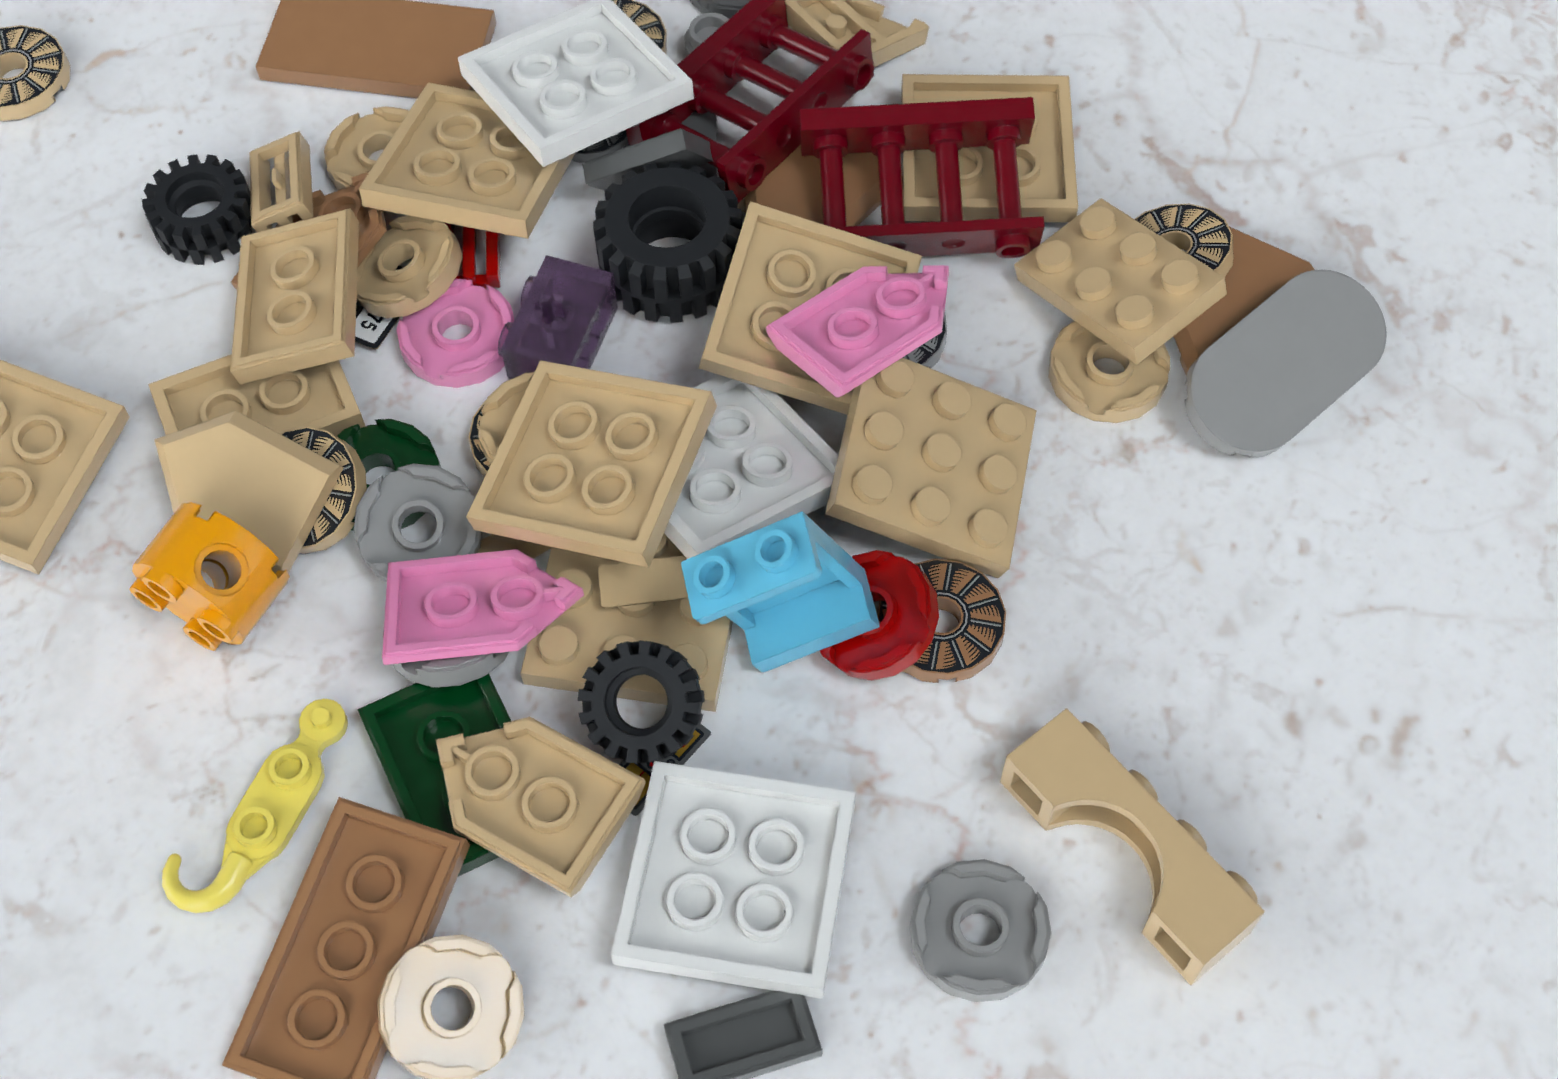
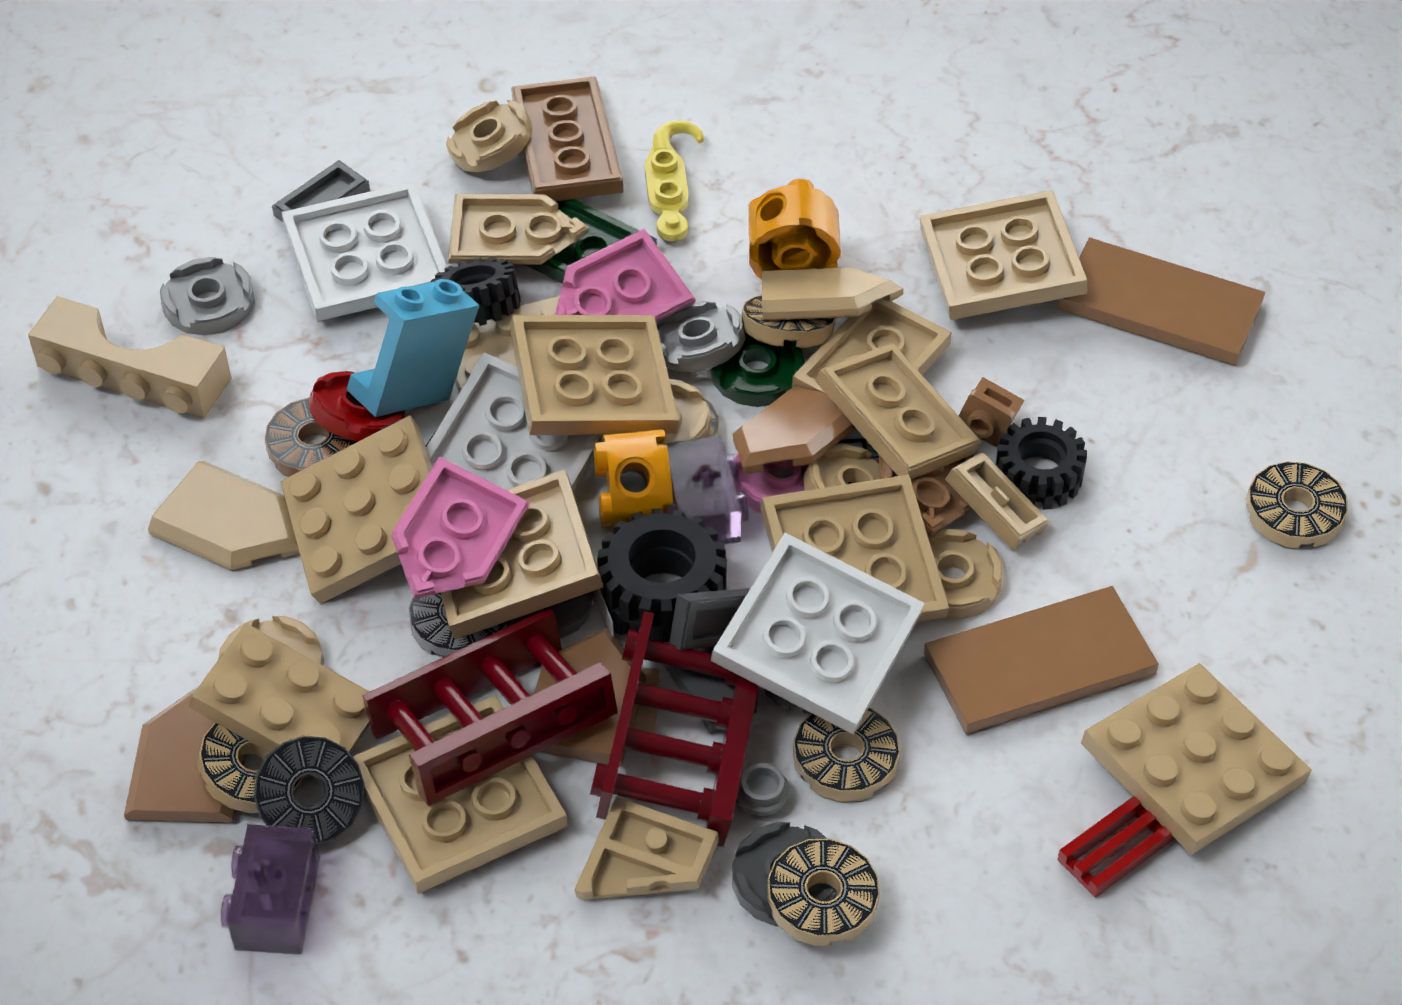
camera: 150 degrees right, 10 degrees down
light grey tile [1184,270,1387,458] -> none
none -> tan tile [148,461,300,570]
none -> clear purple brick [221,824,320,955]
none -> tile [253,736,365,846]
none -> light orange brick [593,429,673,534]
none -> medium nougat tile [732,385,856,474]
none -> medium nougat bracket [959,377,1025,448]

